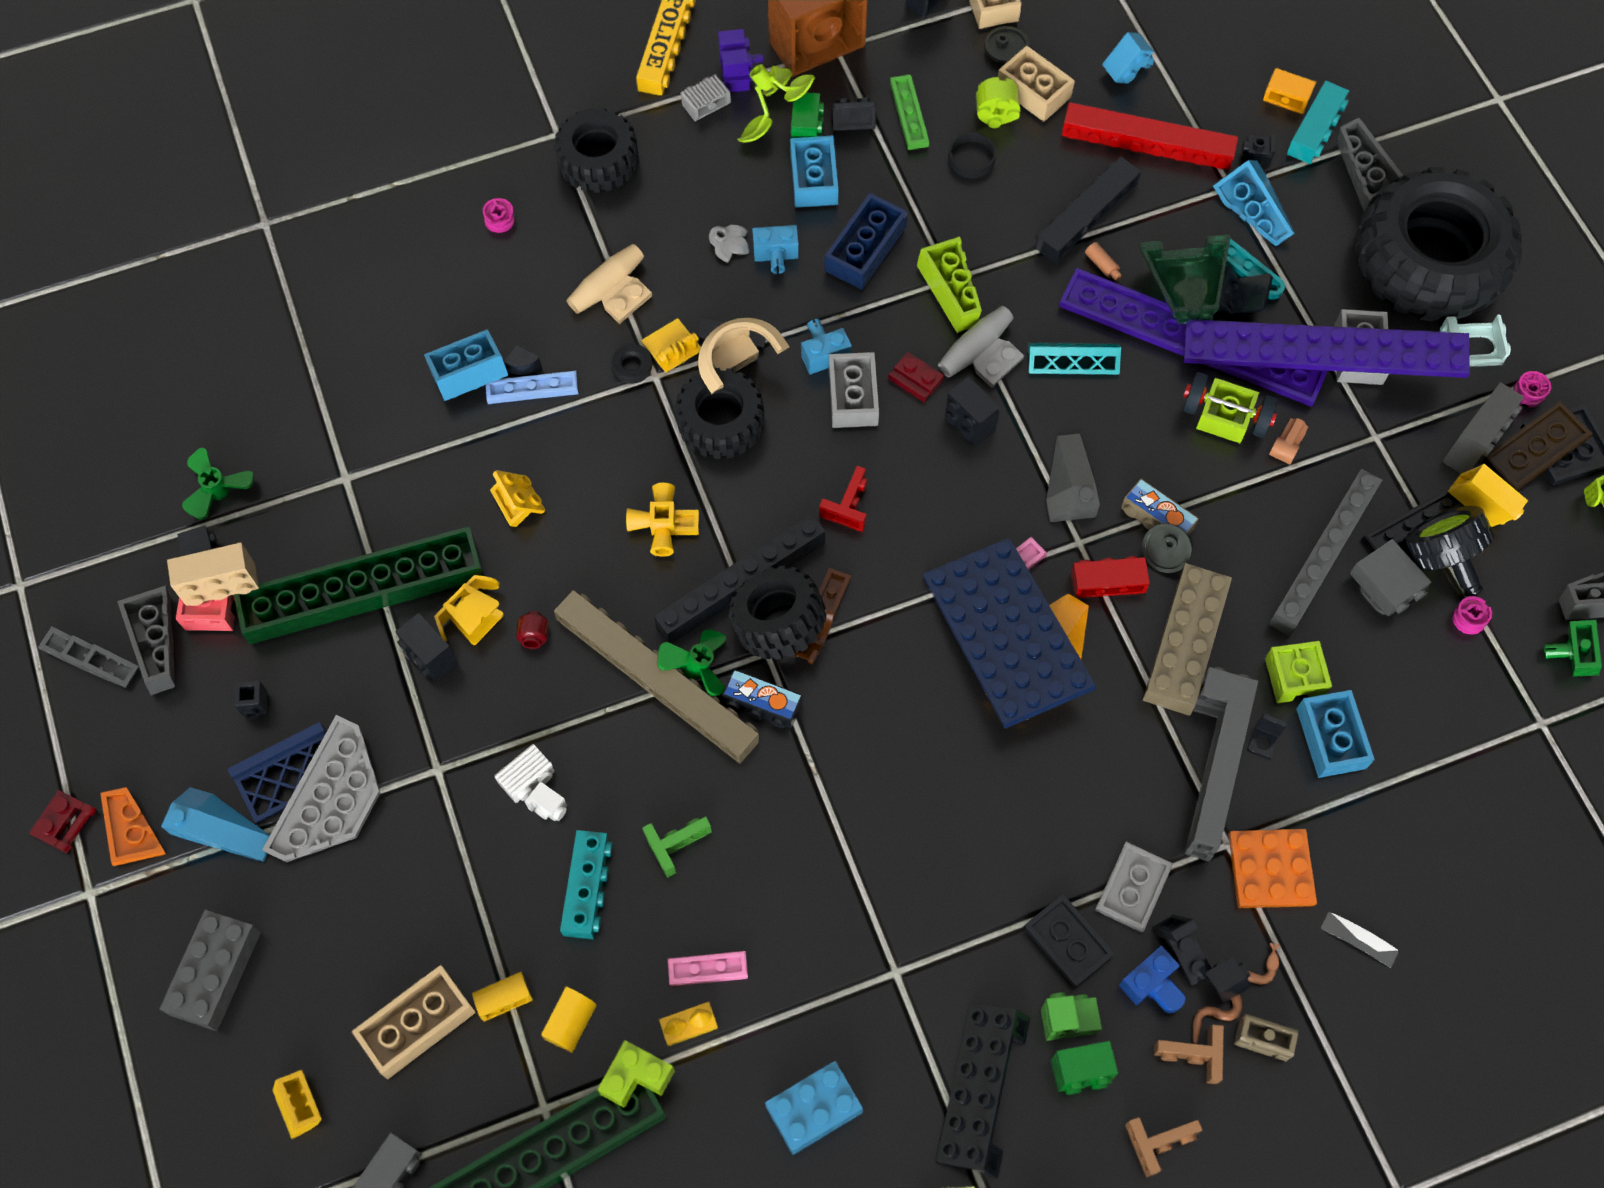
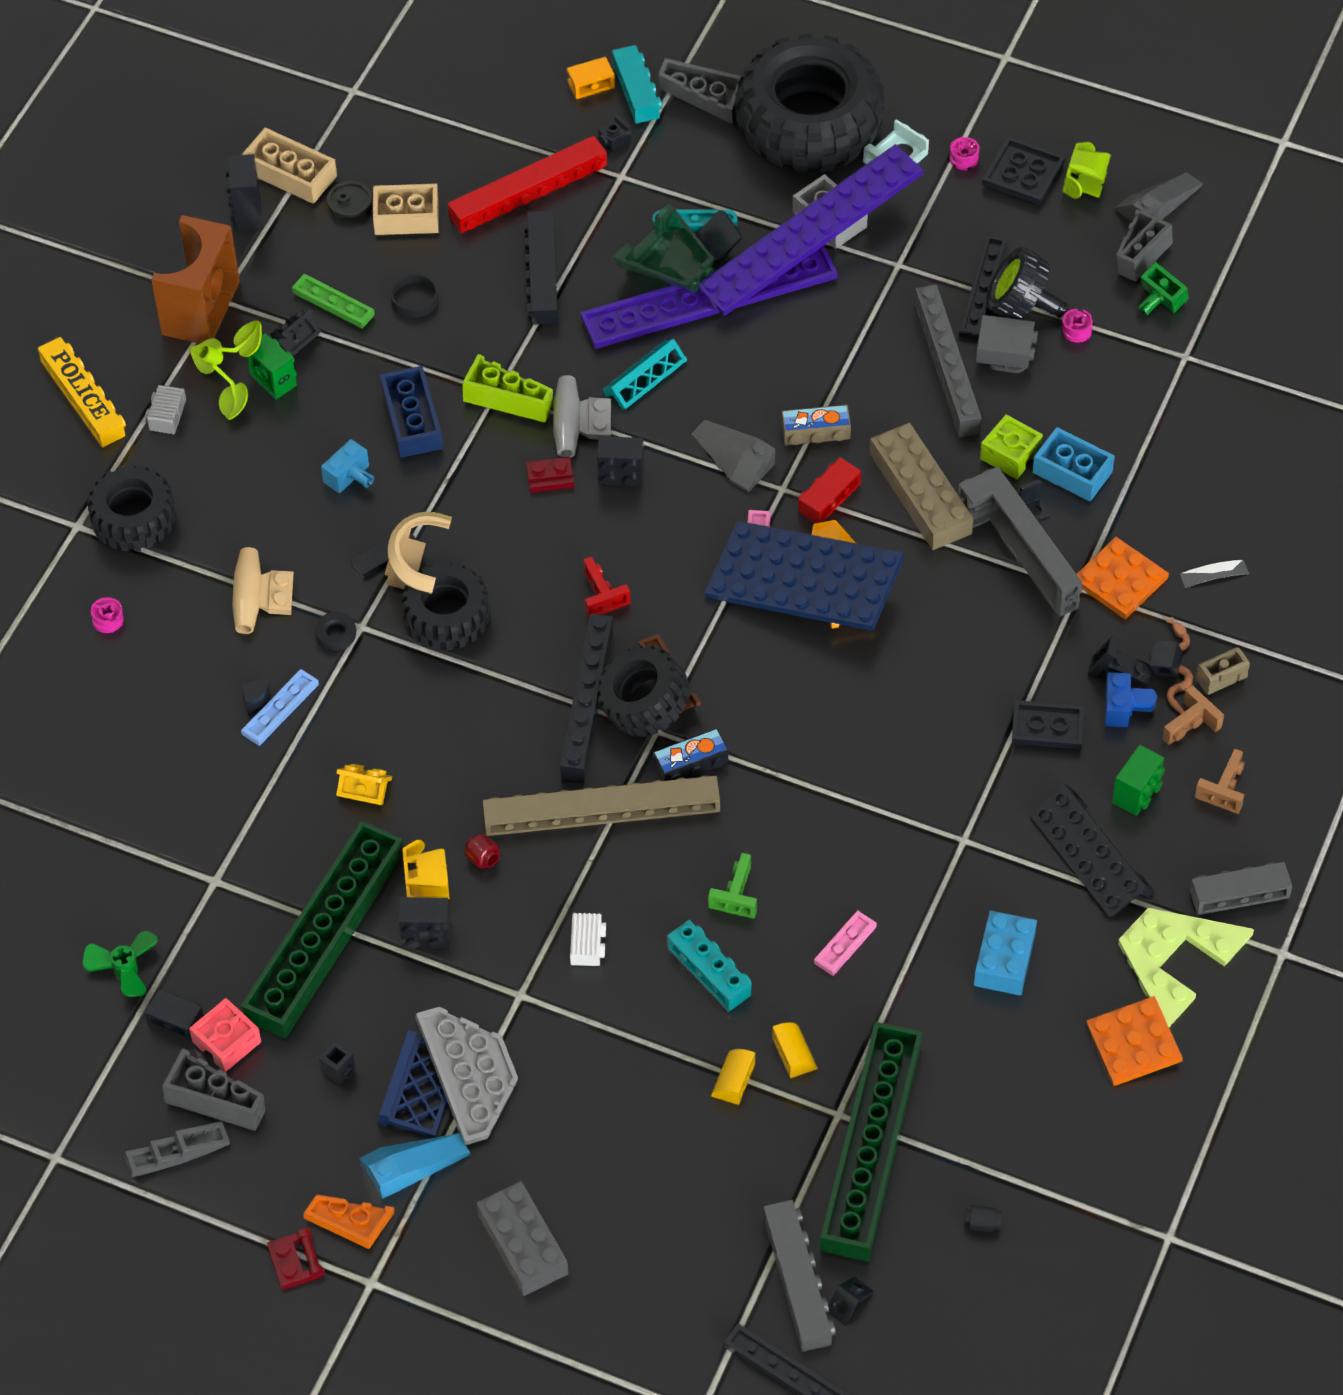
camera: 45 degrees left, 10 degrees down
tan brick [167,543,259,606] -> none
yellow brick [273,1070,321,1139] -> none
tan brick [352,965,476,1079] -> none
dark azure brick [424,329,508,401] -> none
white brick [525,782,567,821] -> none
lime brick [598,1041,675,1108] -> none
yellow brick [626,483,699,557] -> none
yellow hinge [641,318,701,373] -> none
green piece [657,629,726,696] -> none
yellow tile [659,1002,718,1046] -> none
light grey plate [709,225,749,262] -> none
dark purple brick [718,29,764,92] -> none
dark azure brick [790,136,838,207] -> none
dark azure brick [801,319,852,375] -> none
light grey brick [829,352,879,428] -> none
lime brick [976,77,1020,128] -> none
bright green brick [1041,993,1102,1041] -> none
nougat cylinder [1085,242,1122,281] -> none
light grey tile [1095,841,1173,933] -> none
dark azure brick [1102,32,1154,83] -> none
pearl dark grey piece [1142,523,1193,573] -> none
lime brick [1183,372,1278,443] -> none
dark azure wedge [1213,160,1295,246] -> none
nougat piece [1269,418,1308,465] -> none
dark grey wedge [1442,382,1524,474] -> none
yellow brick [1448,464,1528,527] -> none
dark brown tile [1484,401,1593,491] -> none

